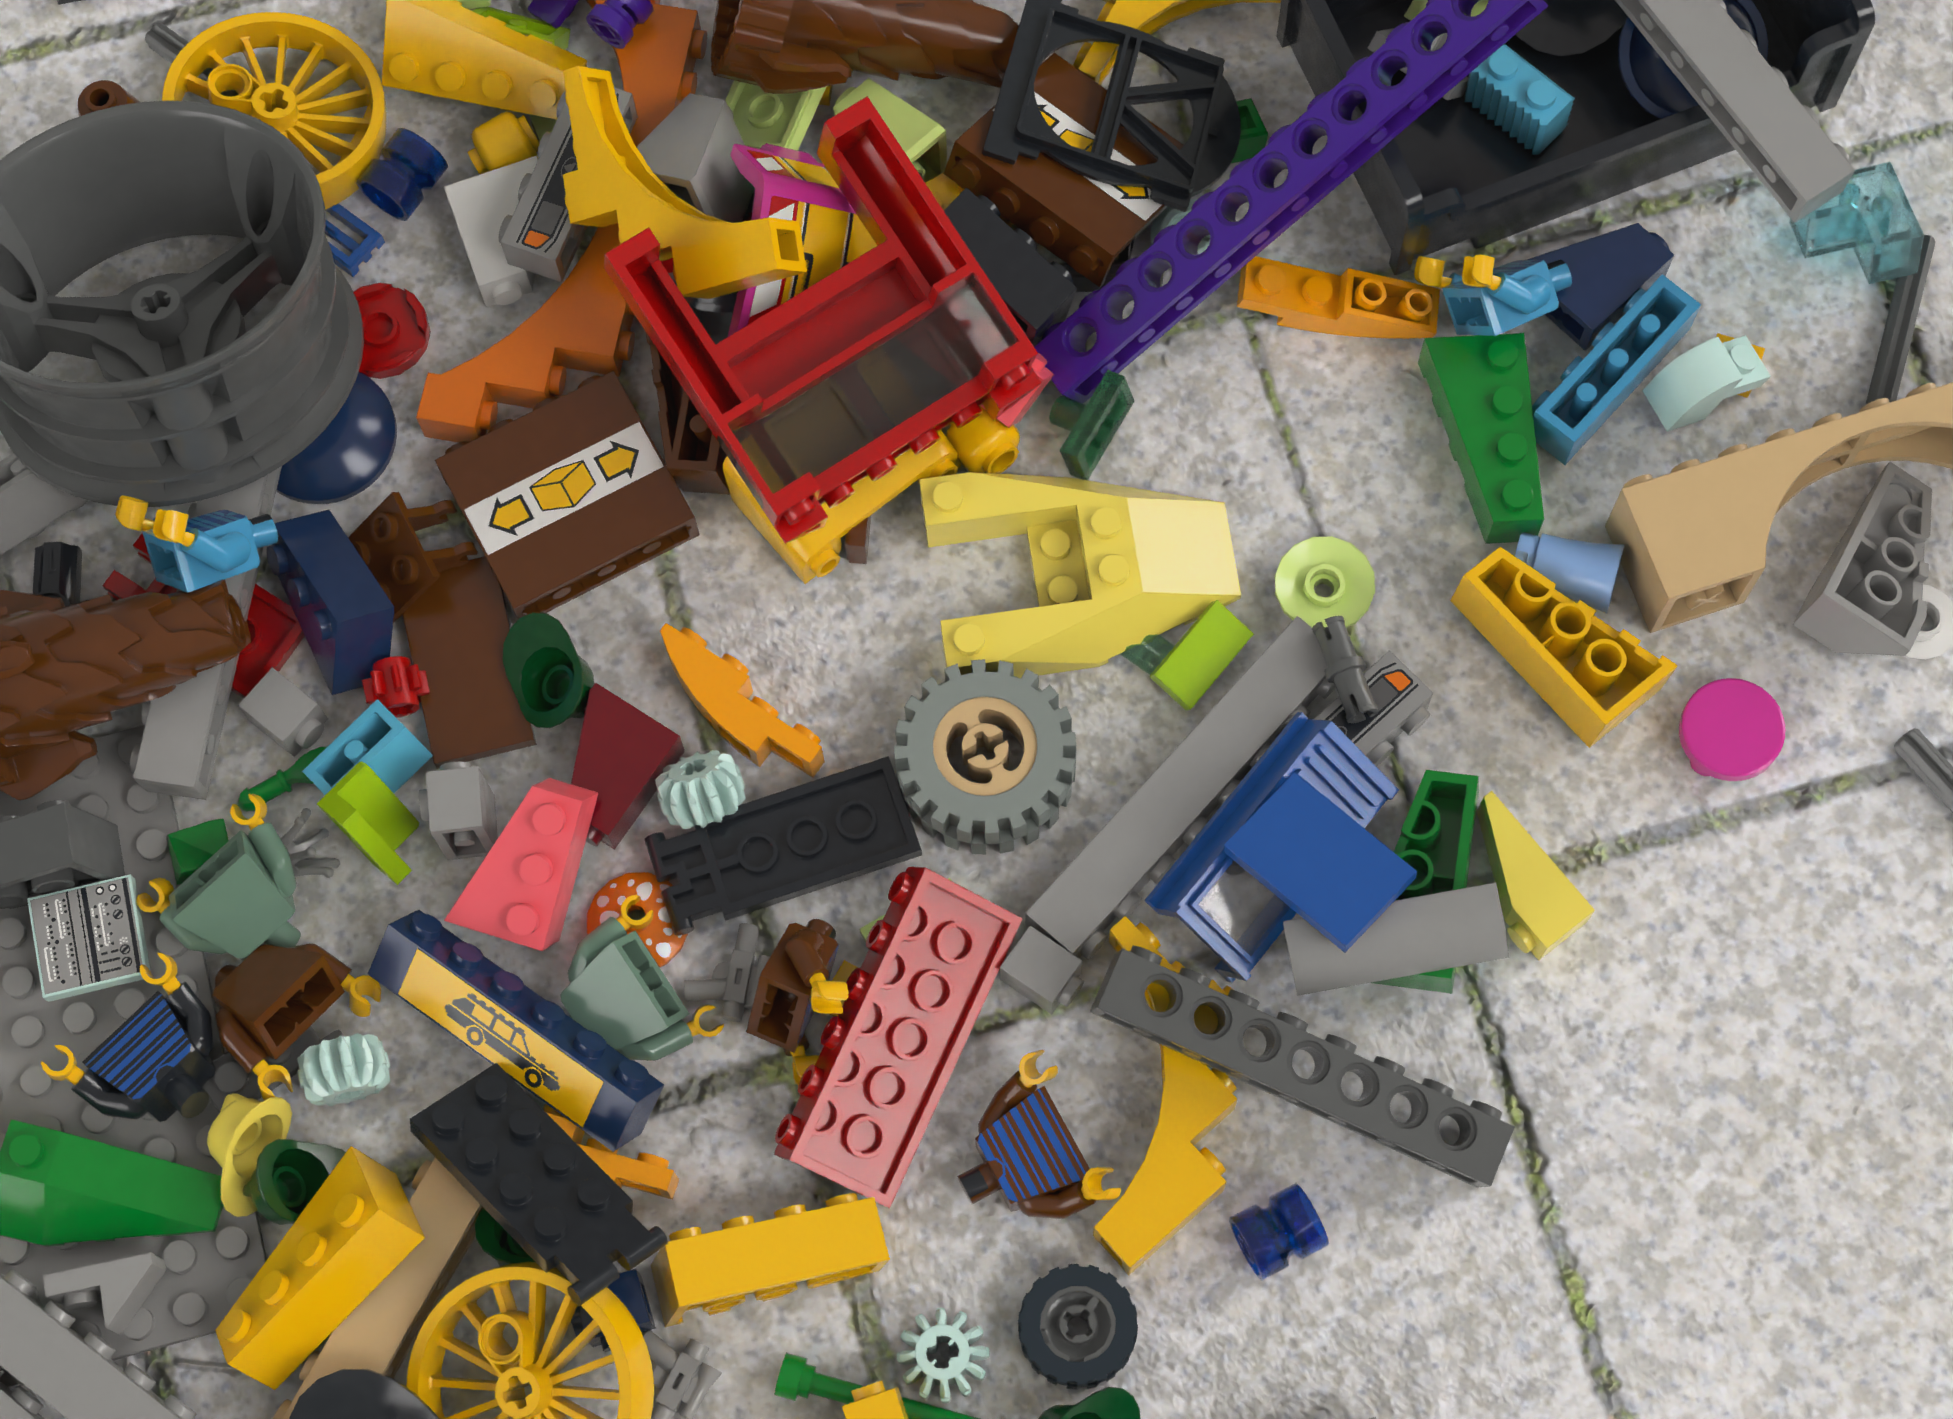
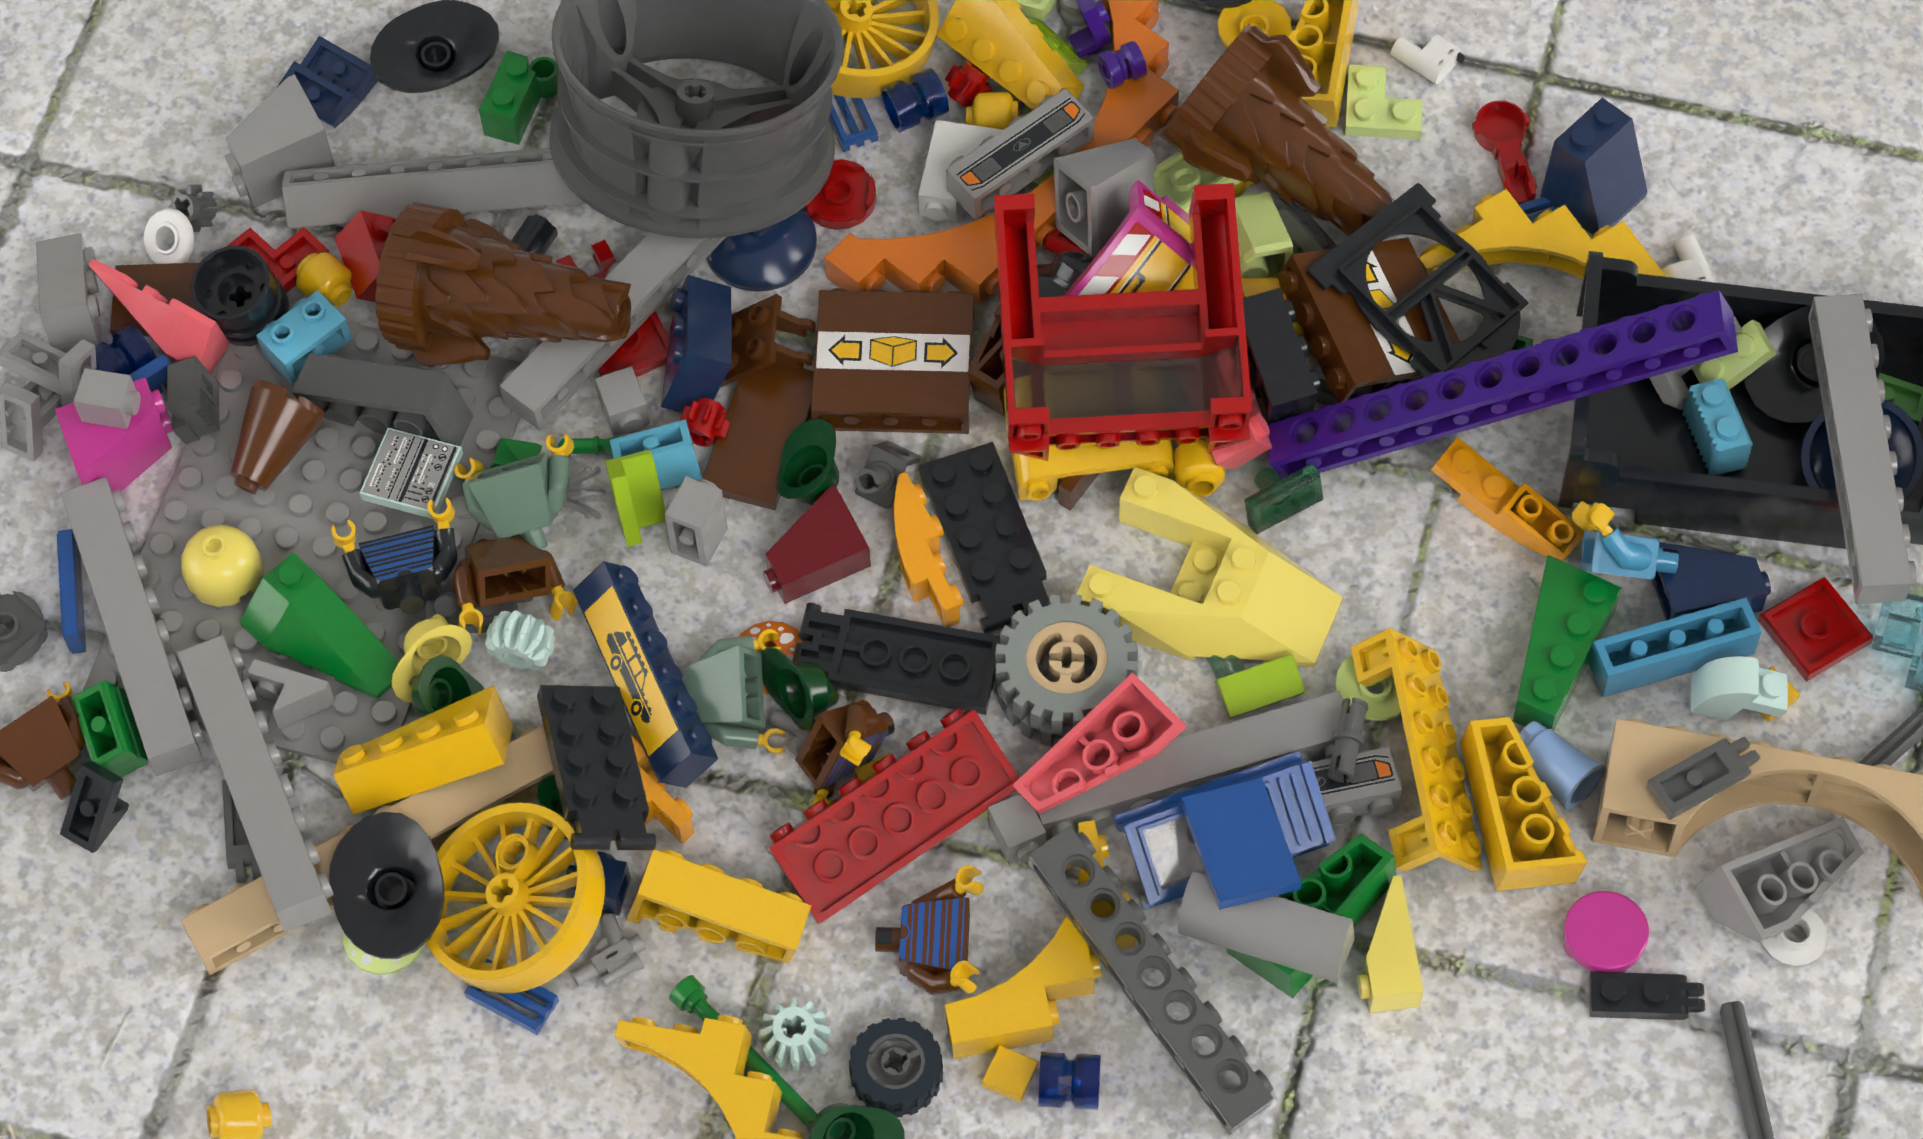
camera: 30 degrees right, 10 degrees down
dark azure torso [115,495,278,593] -> none
coral wedge [444,778,598,951] -> none
yellow arch [563,66,807,299] -> none
light aqua gear [655,750,746,829] -> none
none -> dark green piece [761,647,839,731]
none -> dark grey bracket [855,441,921,509]
none -> black hinge [919,442,1049,634]
none -> red gear [944,61,993,107]
none -> yellow tile [982,1045,1038,1103]
none -> coral wedge [1012,672,1187,814]
none -> dark grey hinge [1273,198,1337,252]
none -> yellow bracket [1351,628,1482,872]
none -> black hinge [1589,972,1705,1020]
none -> dark grey hinge [1646,737,1760,820]
none -> red tile [1758,577,1874,682]

